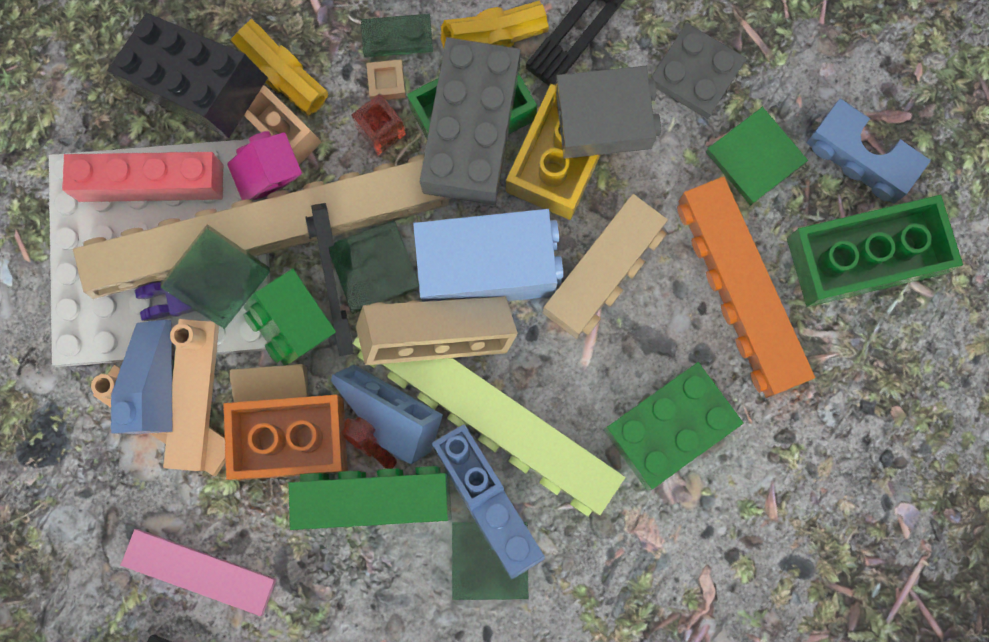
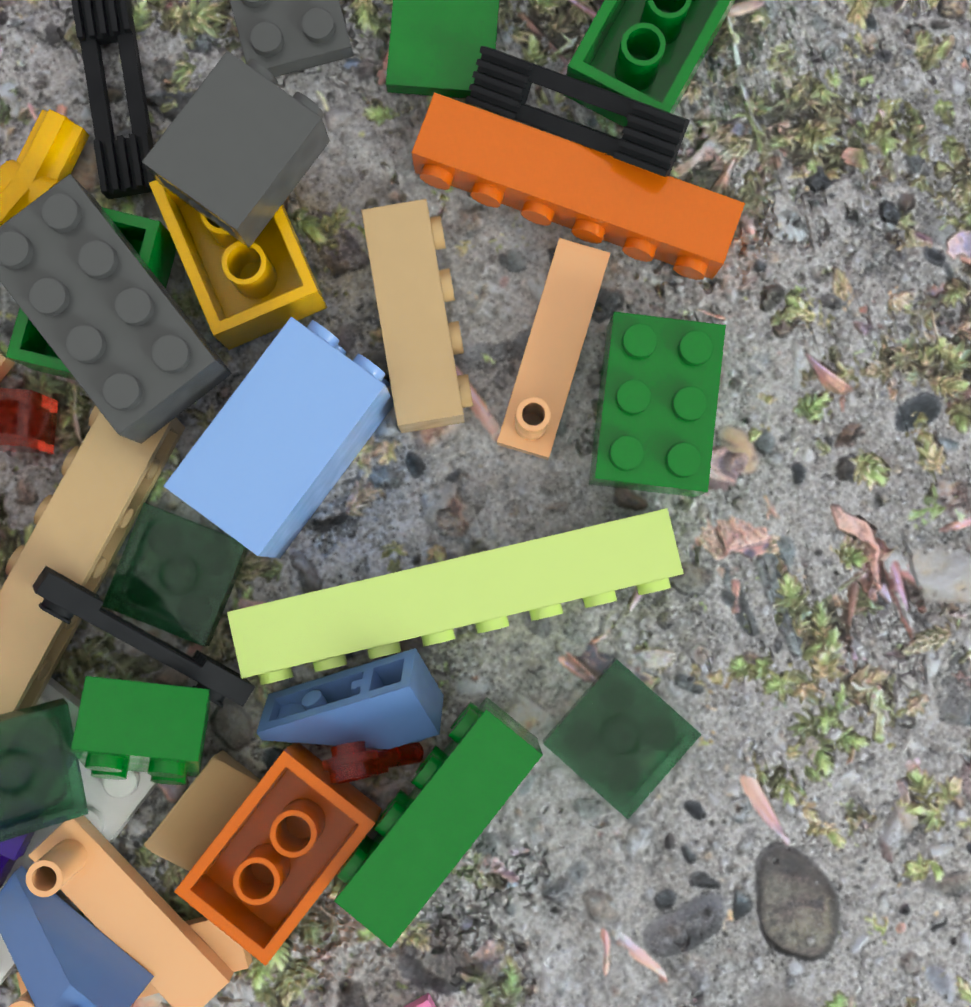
camera: 50 degrees left, 5 degrees up
tan brick [356,296,518,365] -> none
medium blue slope [432,424,545,580] -> none
none -> black container [465,46,690,177]
none -> light nougat piece [497,238,610,460]

